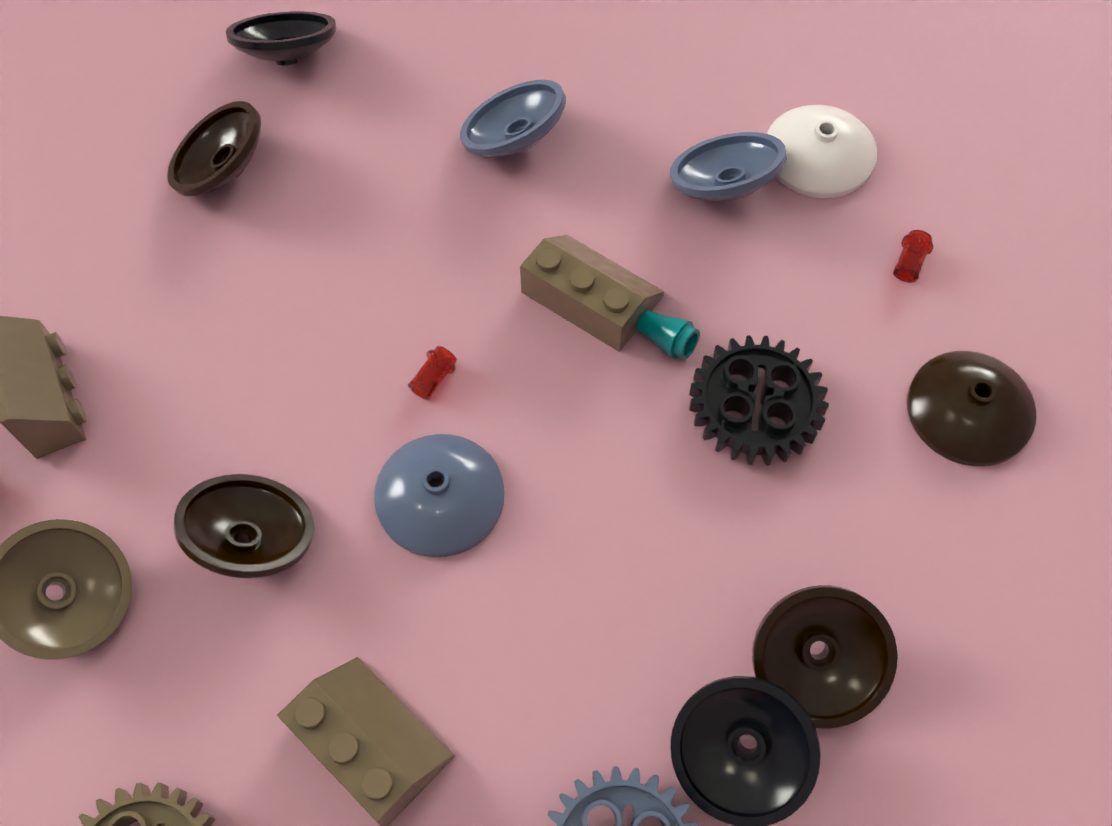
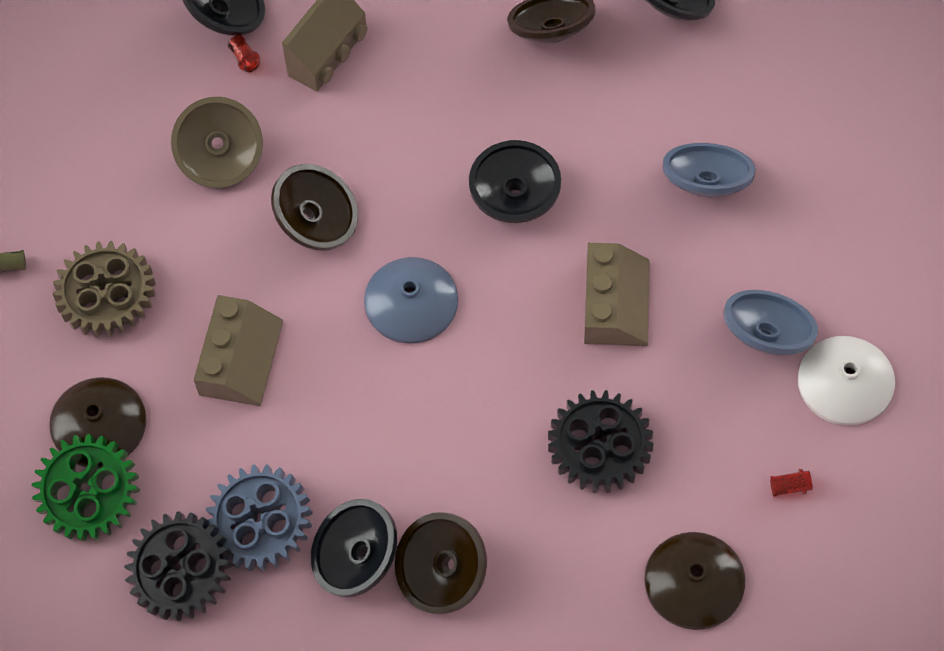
camera: 60 degrees right, 0 degrees up
clear red pin [408,346,457,401] -> none
teal cone [636,309,700,359] -> none
none -> black dish [469,140,561,223]

